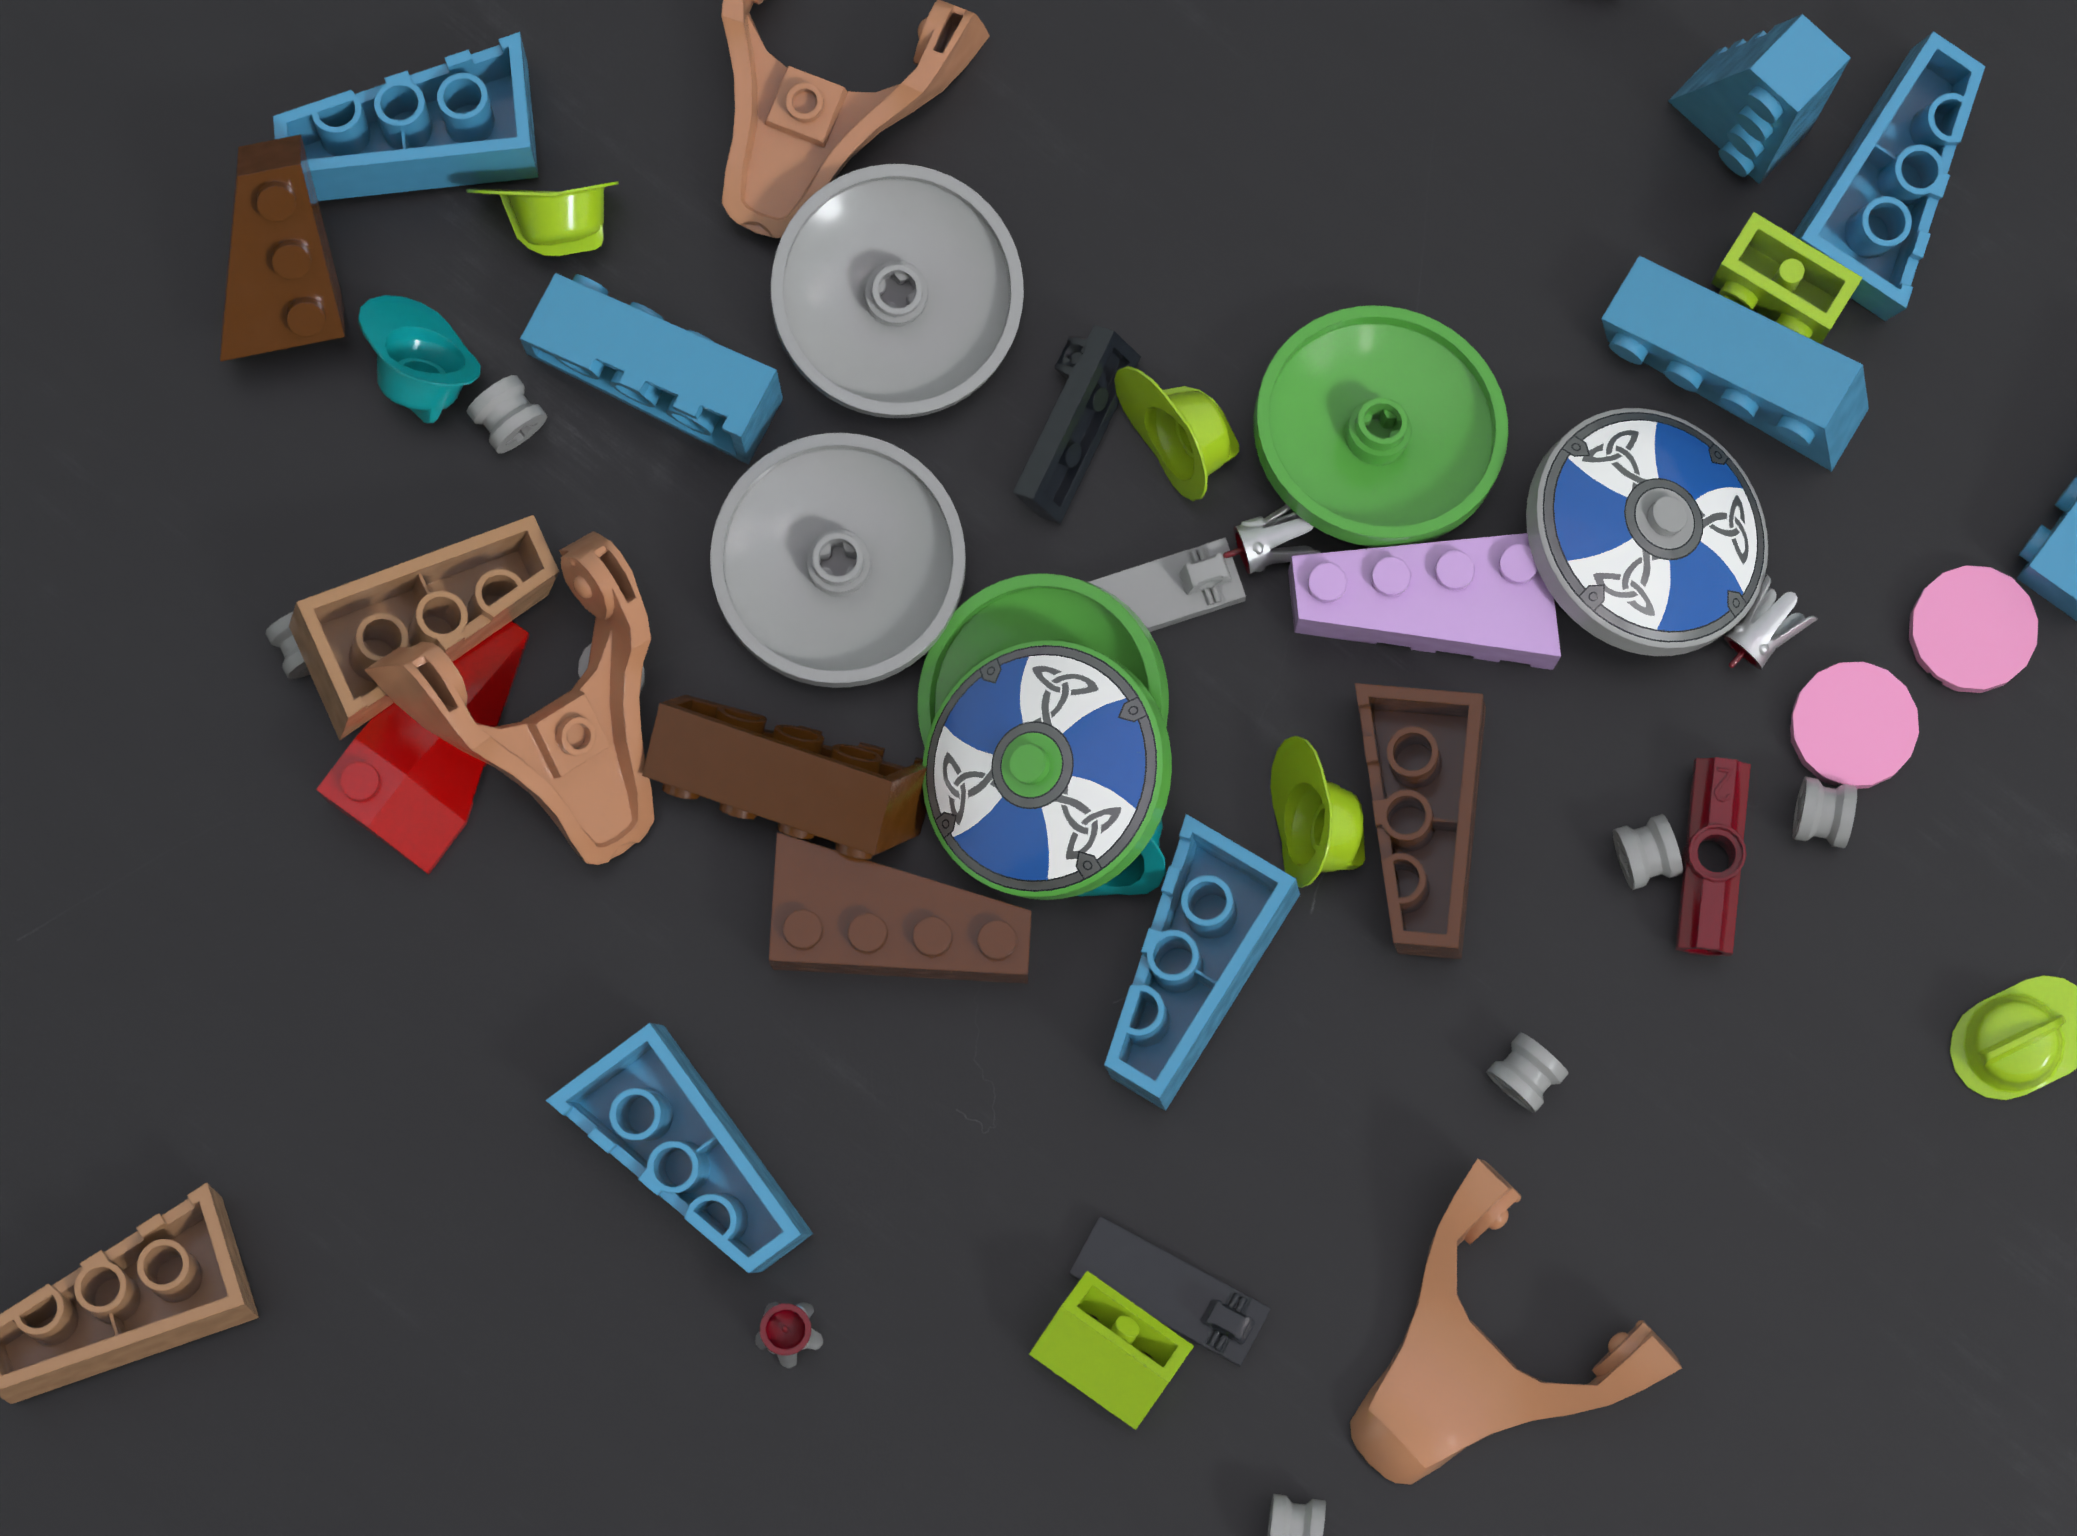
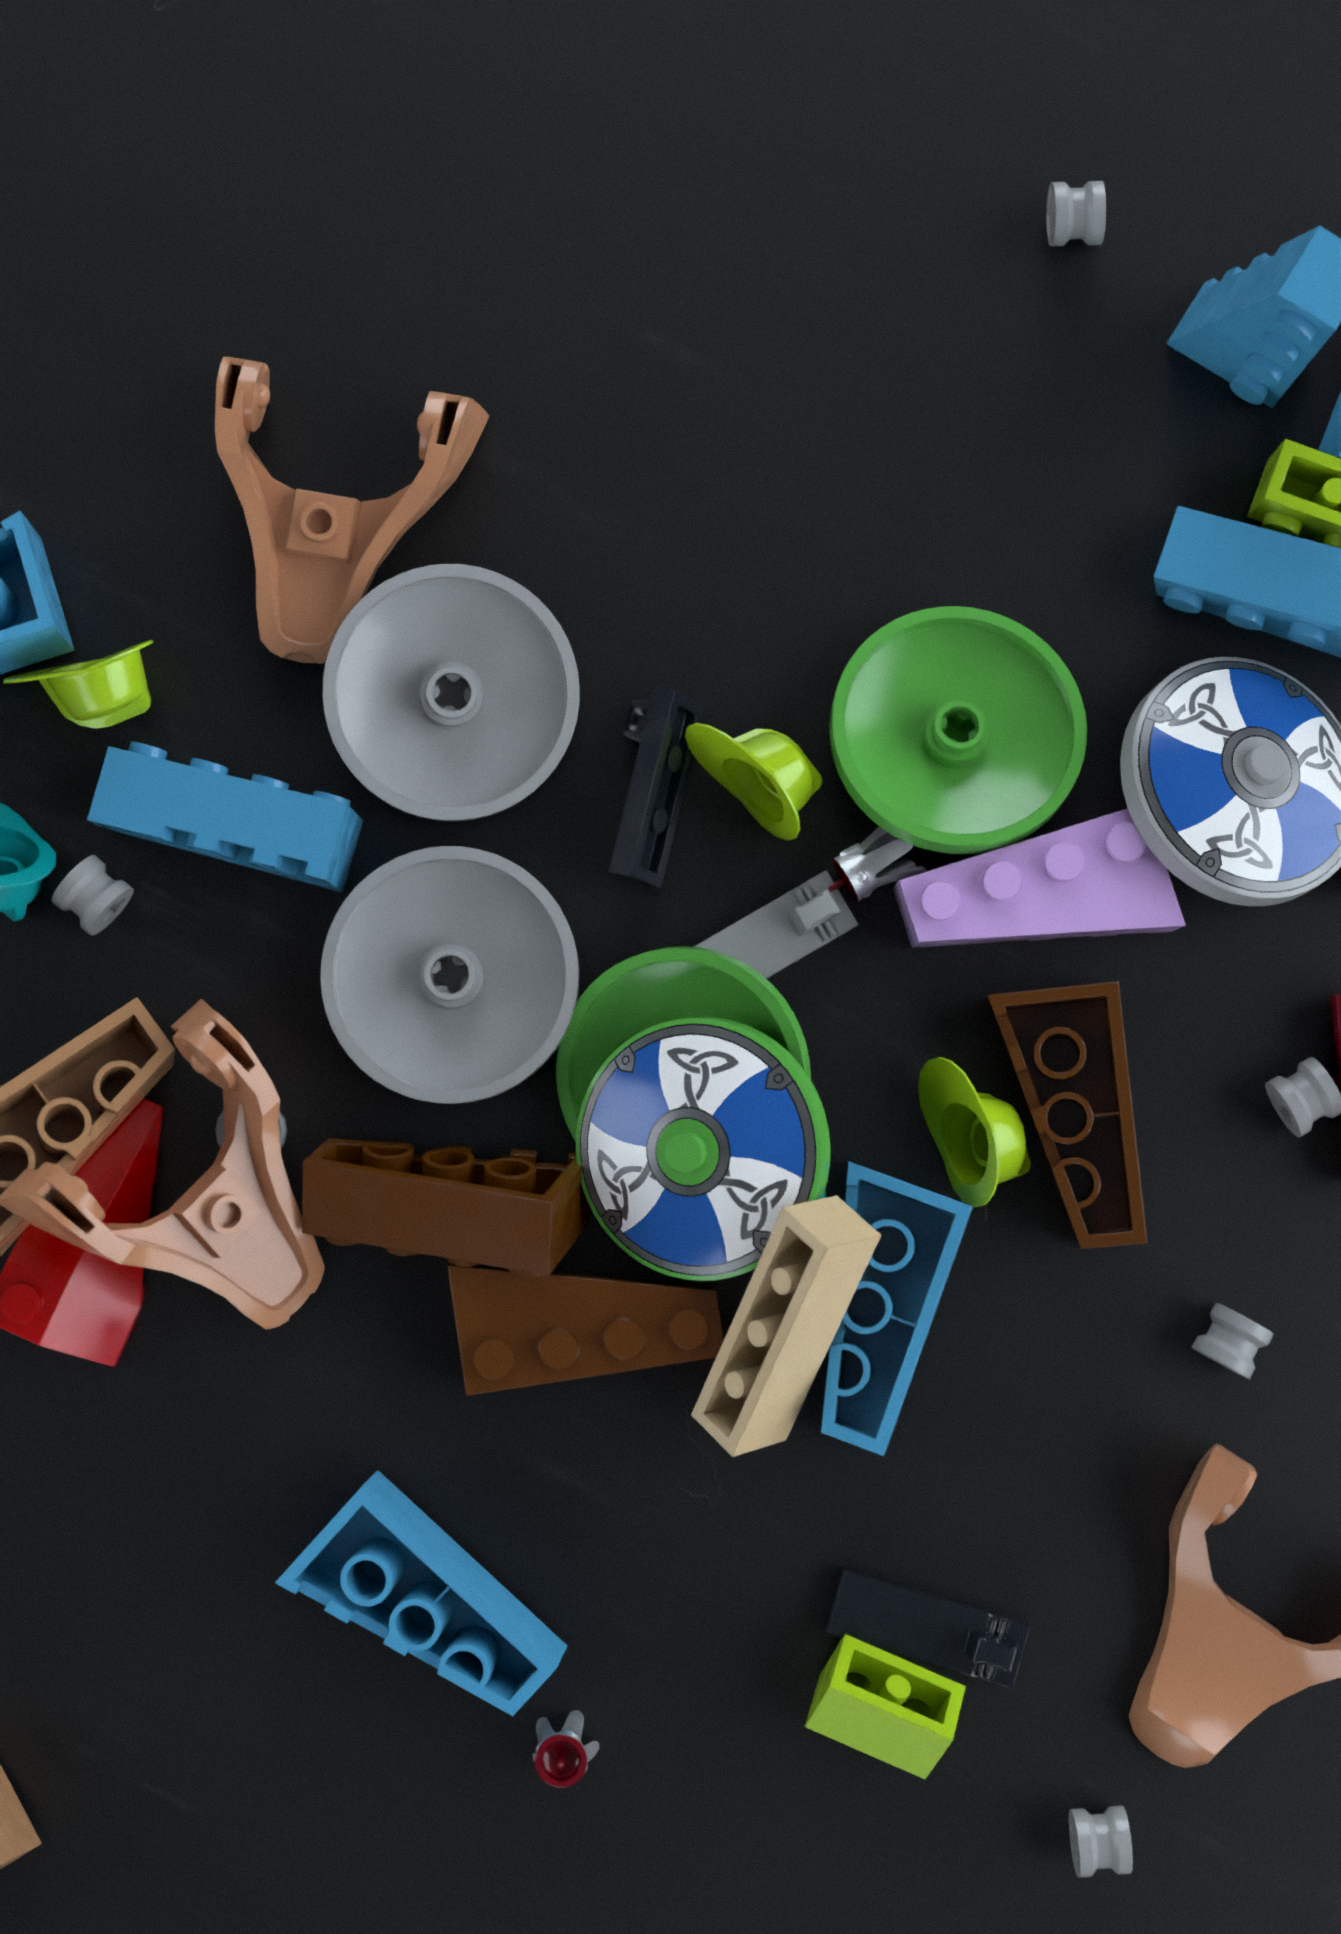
camera: 10 degrees left, 5 degrees up
none -> tan brick [691,1195,881,1457]

